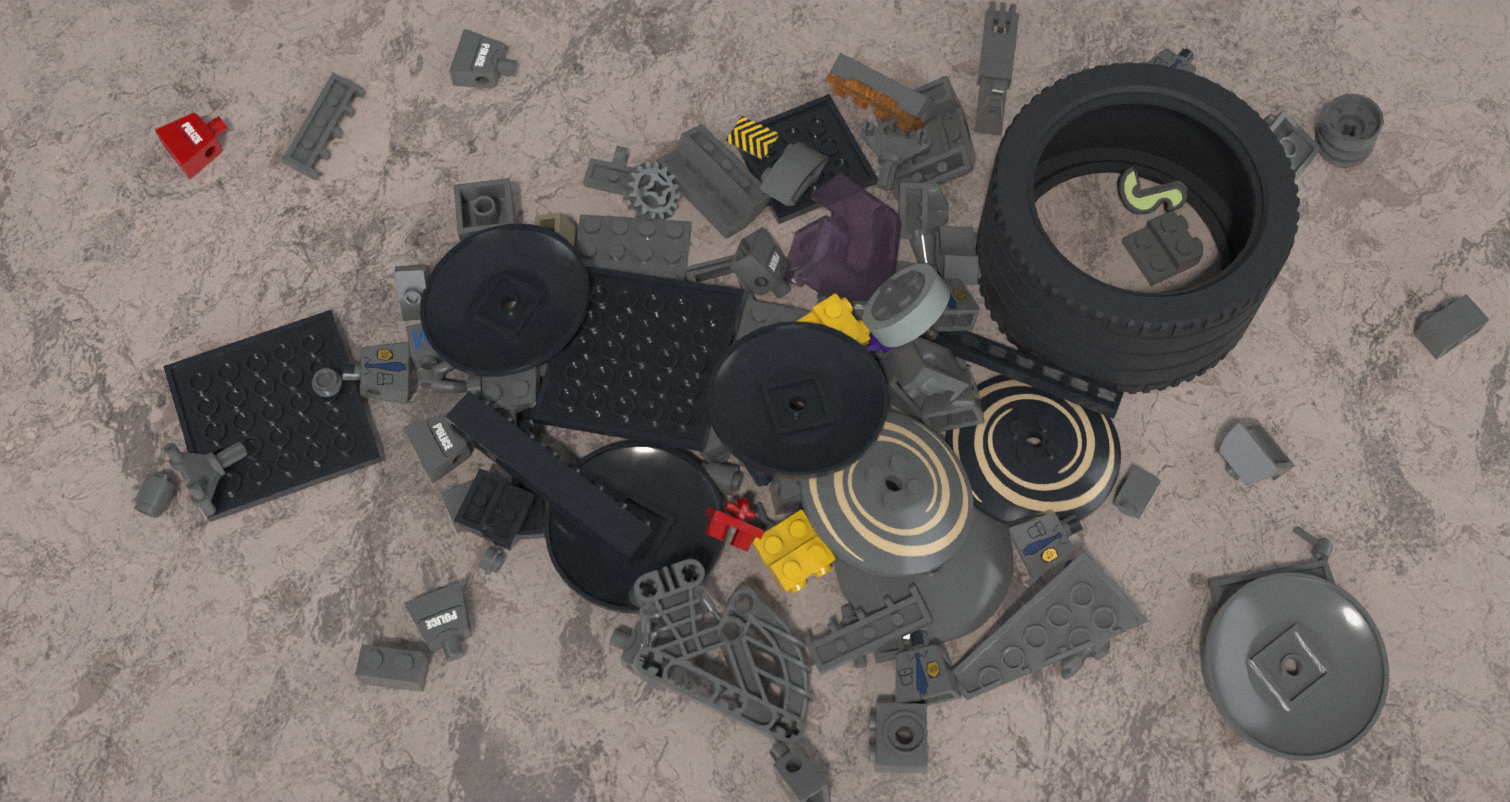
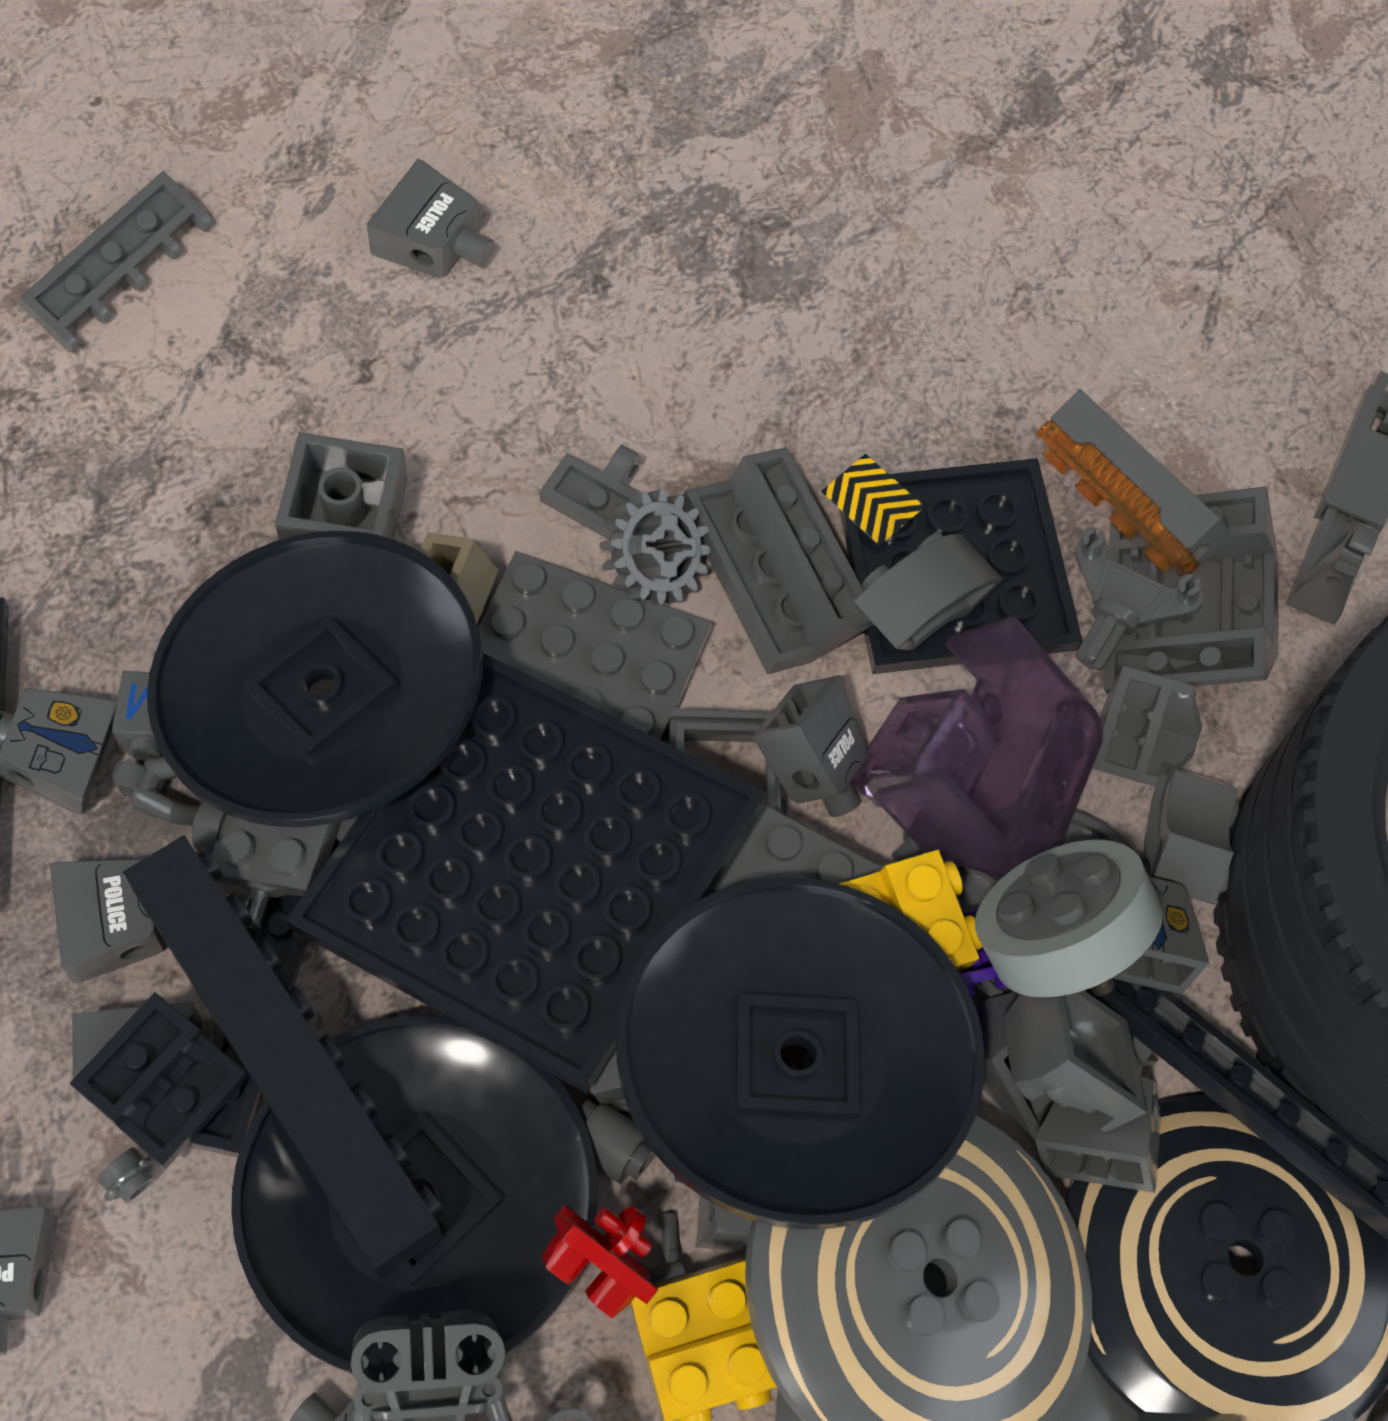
camera: 10 degrees right, 0 degrees up
dark grey brick [394,264,430,321] -> none
dark grey cone [909,228,936,269] -> none

